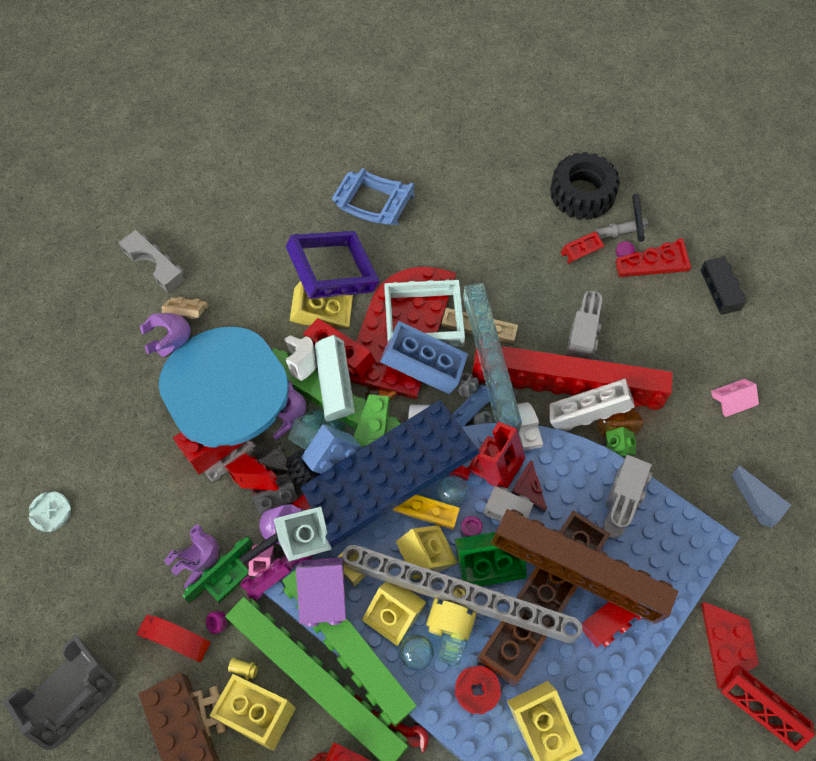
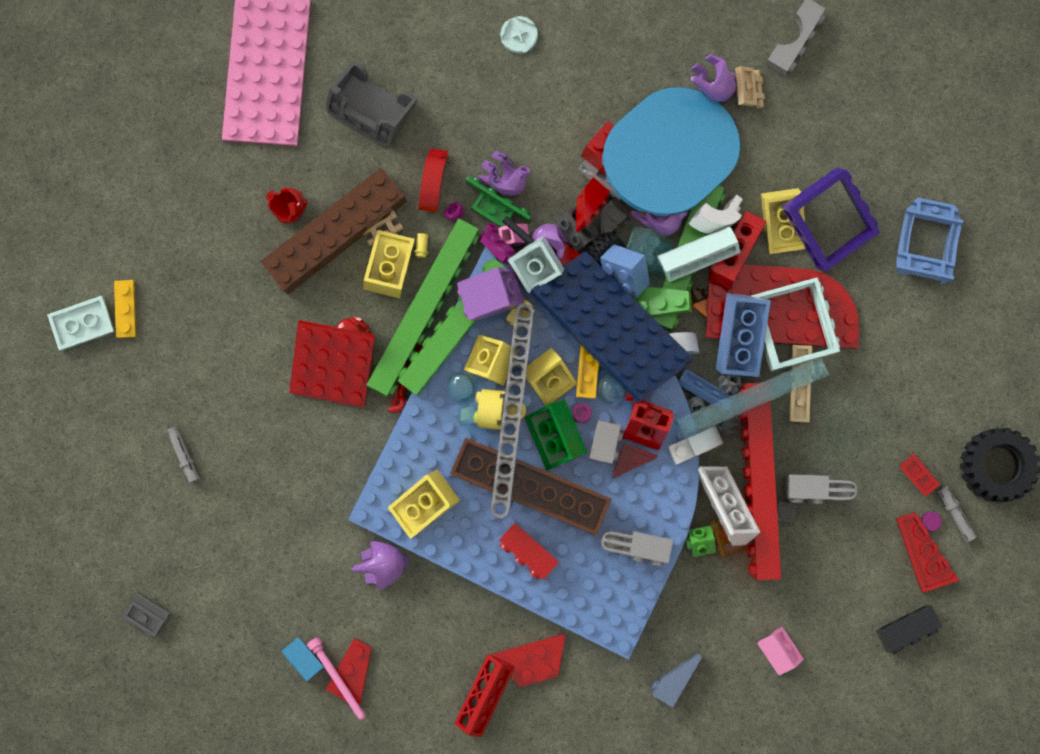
camera: 80 degrees right, 20 degrees up
red plate [455,666,501,715] -> none
reddish brown brick [490,509,679,624] -> none
black bar [632,194,645,242] -> none

